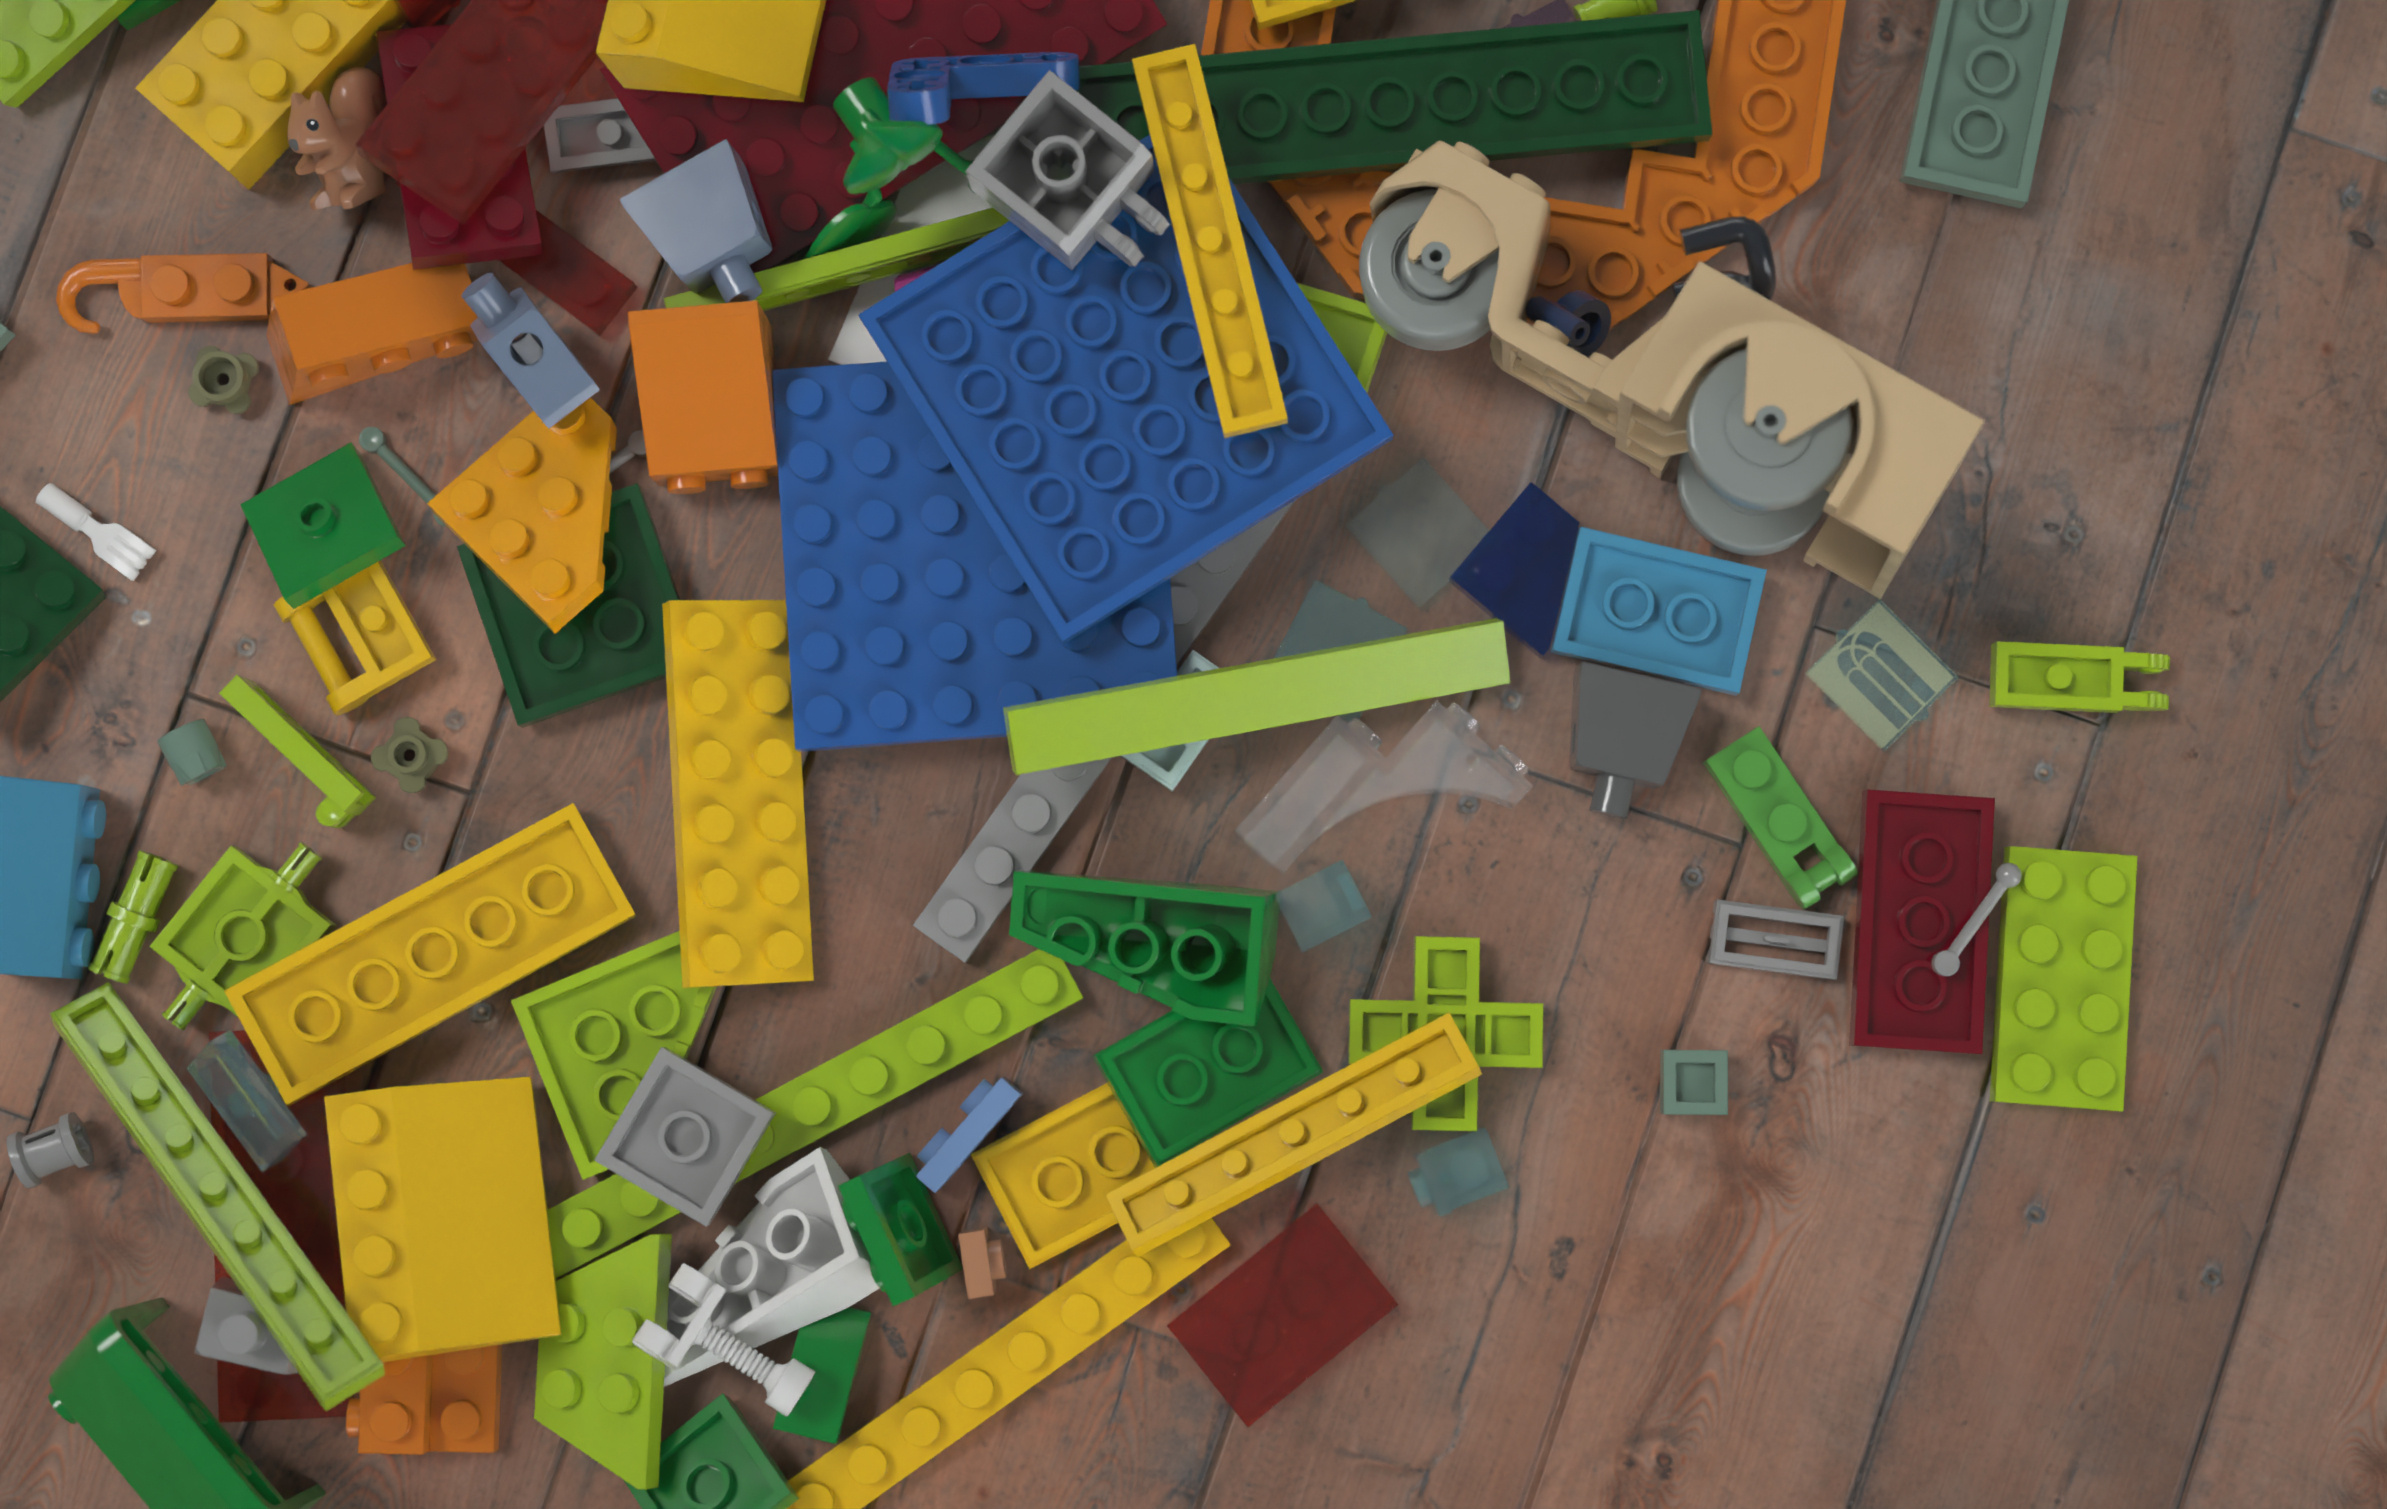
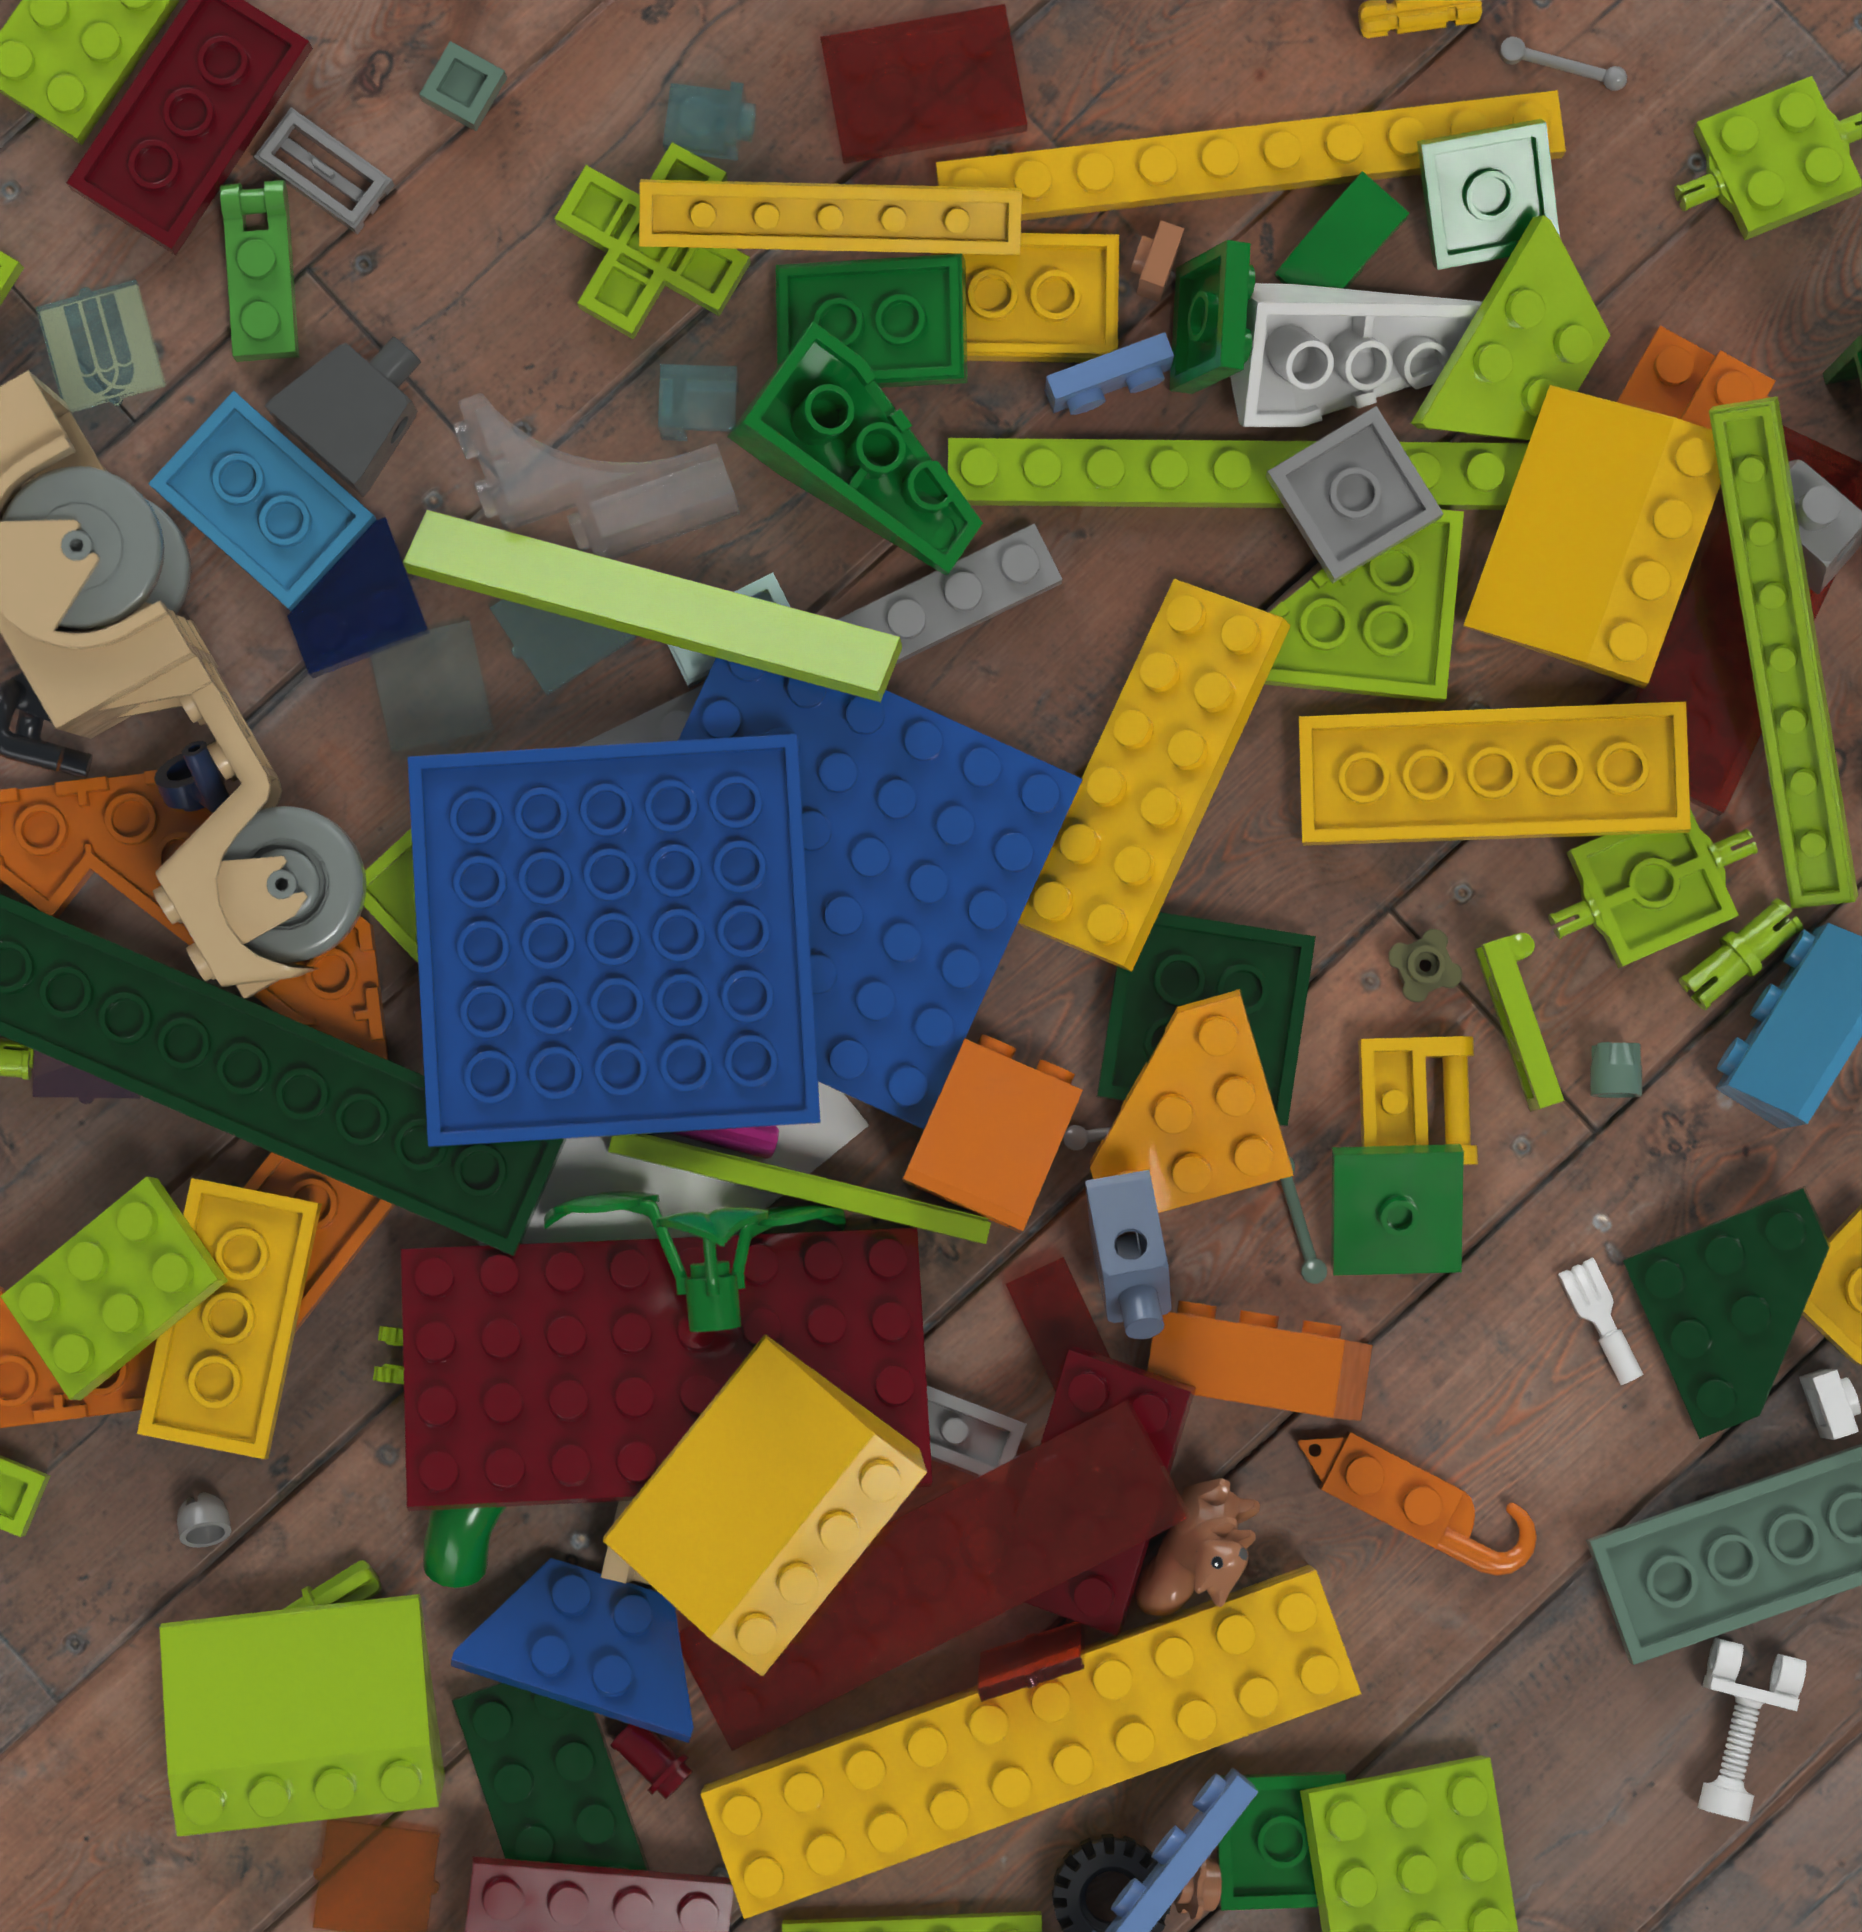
camera: 150 degrees left, 0 degrees up
clear light blue plate [186,1029,307,1172] -> none
olive plate [188,345,259,414] -> none
sand blue torso [619,139,772,303] -> none
white bar [632,1263,815,1417] -> none
blue beam [887,52,1080,125] -> none
light grey hinge [966,70,1170,270] -> none
yellow plate [1132,44,1288,438] -> none
light grey hinge [1932,863,2022,976] -> none

